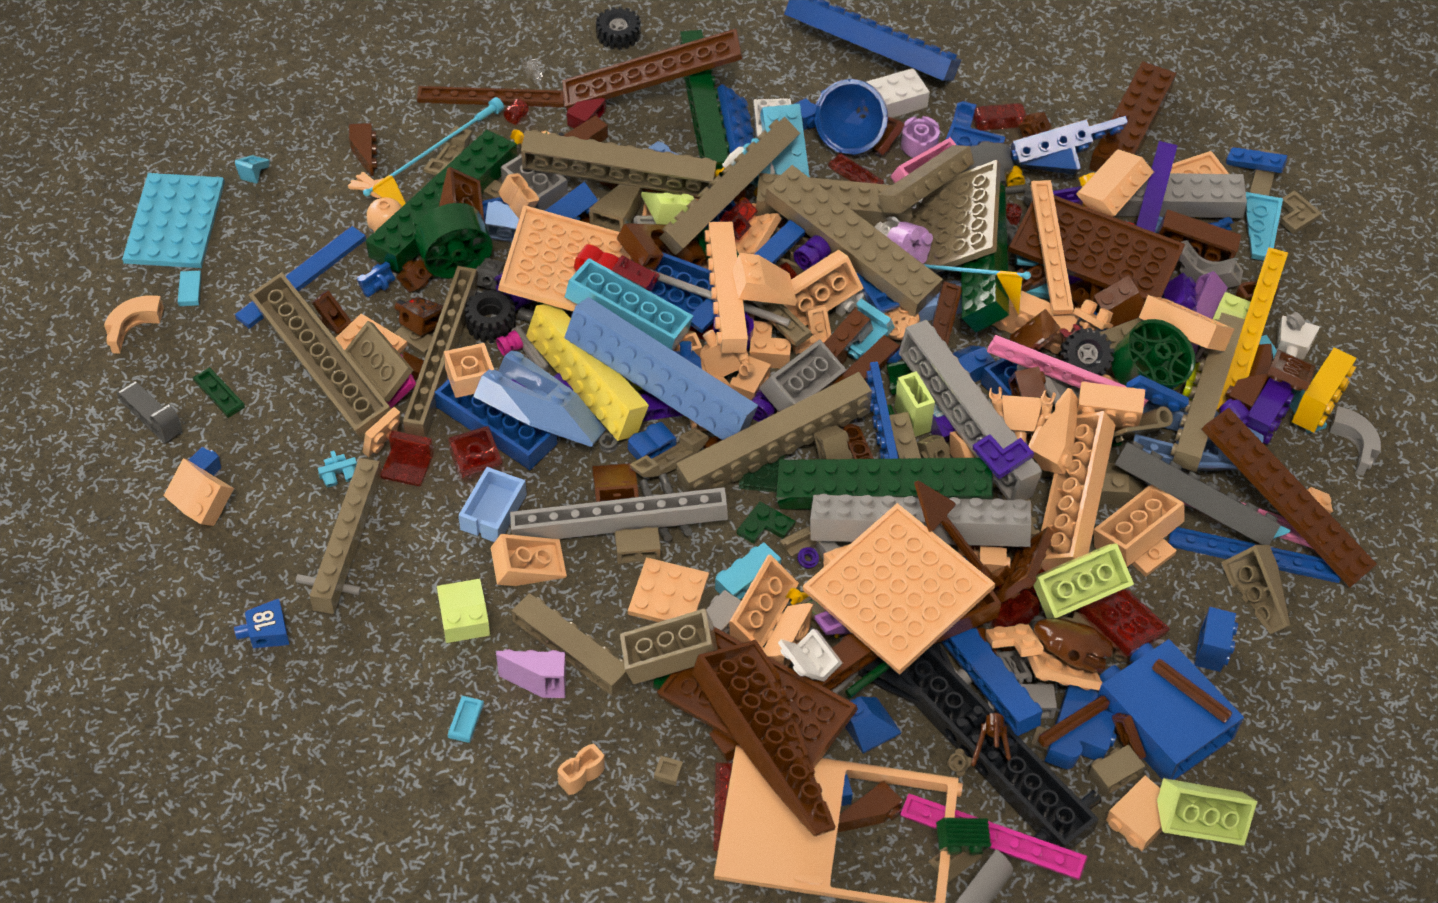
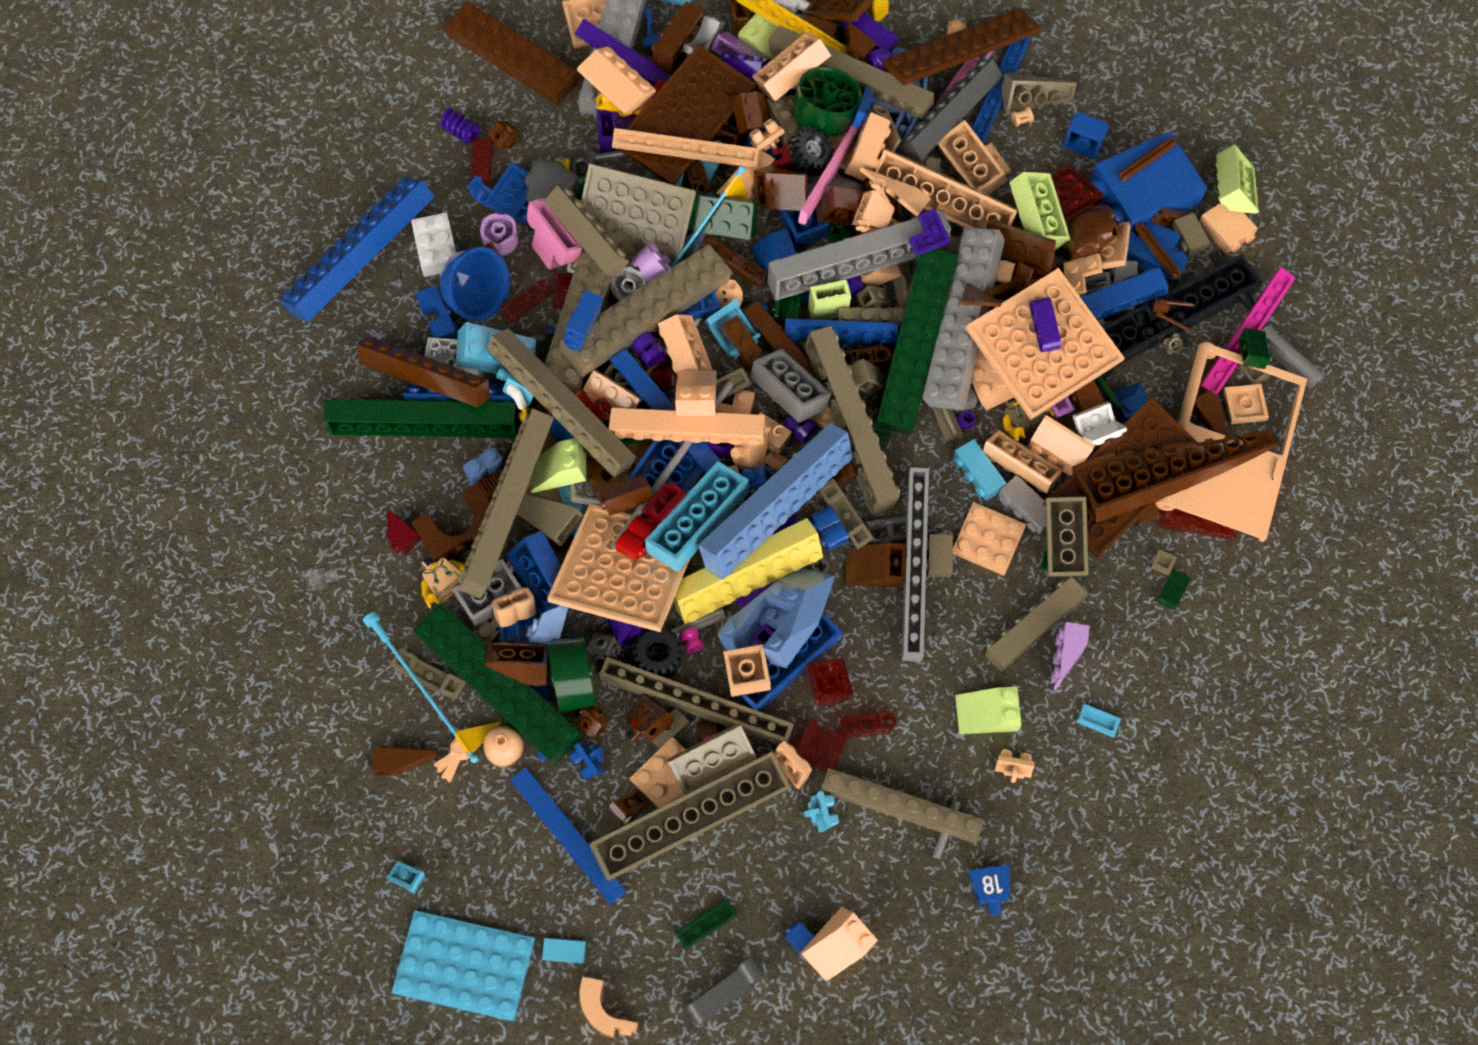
camera: 80 degrees left, 15 degrees up
reddish brown tile [417,86,564,108] -> none
light blue piece [458,467,527,542] -> none
light nougat slope [491,534,567,586] -> none
clear red wheel [503,99,529,125] -> none
light nougat brick [557,744,605,795] -> none
reddish brown plate [562,28,743,111] -> none
black wheel [596,7,641,50] -> none
dark green plate [737,501,796,544] -> none
light nougat plate [792,304,831,354] -> none
wedge [1010,116,1128,174] -> none
none -> reddish brown brick [357,336,490,407]
none -> dark purple piece [440,107,480,144]
none -> blue brick [563,290,603,352]
none -> clear red beam [838,712,896,739]
none -> light nougat hips [995,749,1035,783]
none -> light nougat bush [1011,107,1033,127]
none -> dark purple beam [1030,297,1061,353]
none -> dark green slope [1157,569,1191,611]
none -> light nougat plate [1223,384,1269,424]

